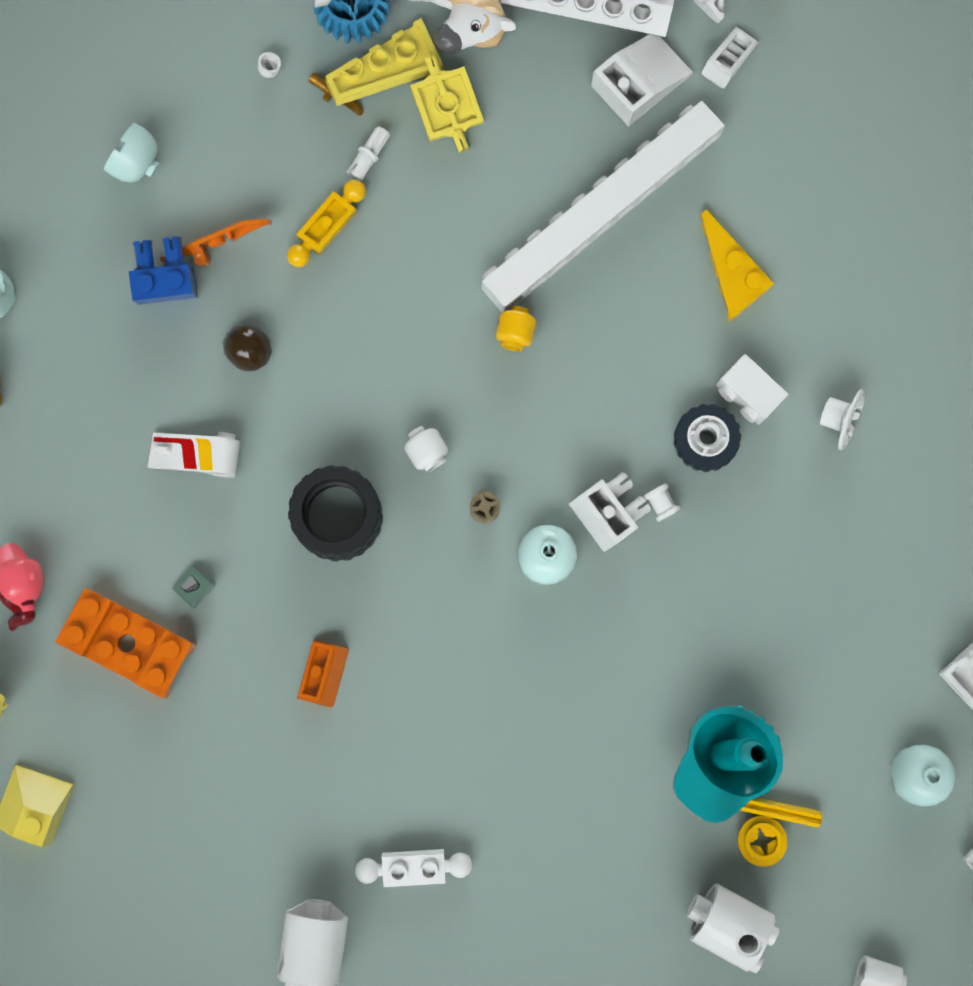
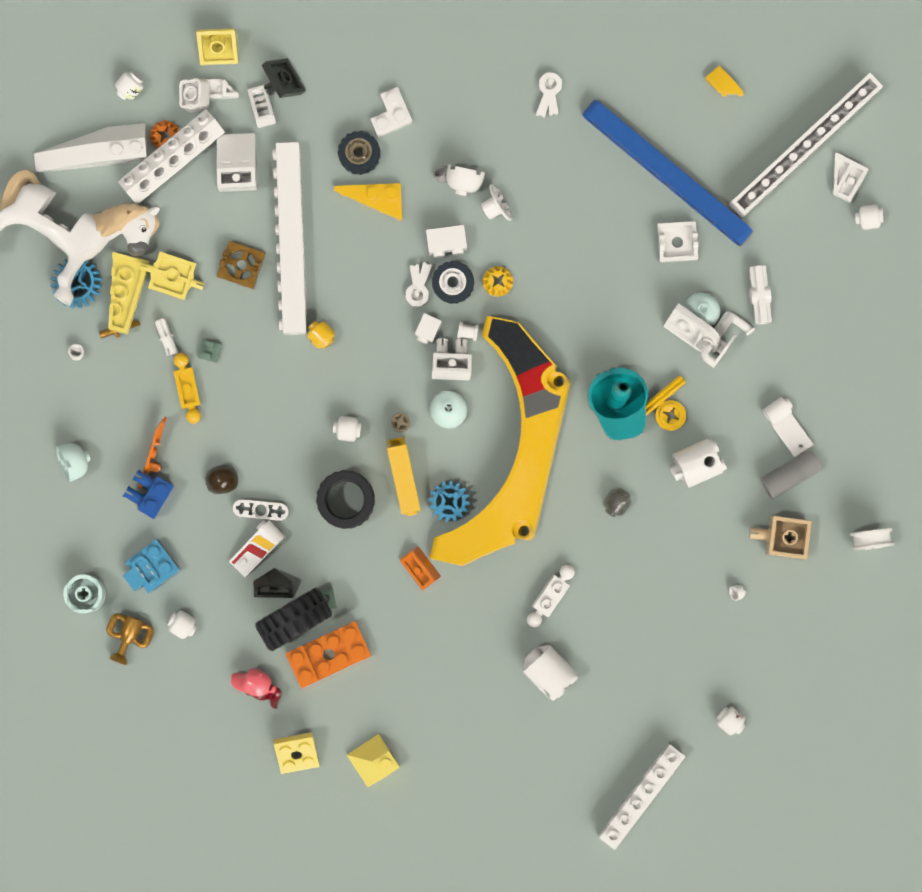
camera: 50 degrees left, 5 degrees up
none -> dark azure piece [123,539,180,593]
none -> white head [167,610,197,639]
none -> sand green tile [198,339,222,363]
none -> pearl gold piece [217,241,266,289]
none -> white beam [233,499,289,521]
none -> pearl dark grey slope [253,568,293,598]
none -> black tyre [255,588,332,651]
none -> pearl dark grey tile [261,58,306,98]
none -> black wheel [338,131,381,175]
none -> white plate [370,87,413,137]
none -> yellow slope [386,436,421,516]
none -> white piece [405,262,432,307]
none -> white brick [415,313,442,345]
none -> dark azure gear [428,481,470,523]
none -> yellow panel [429,316,571,566]
none -> light grey hinge [433,166,447,183]
none -> white cylinder [446,165,485,196]
none -> yellow gear [483,266,513,297]
none -> clear smoke head [603,487,632,517]
none -> white plate [663,303,755,368]

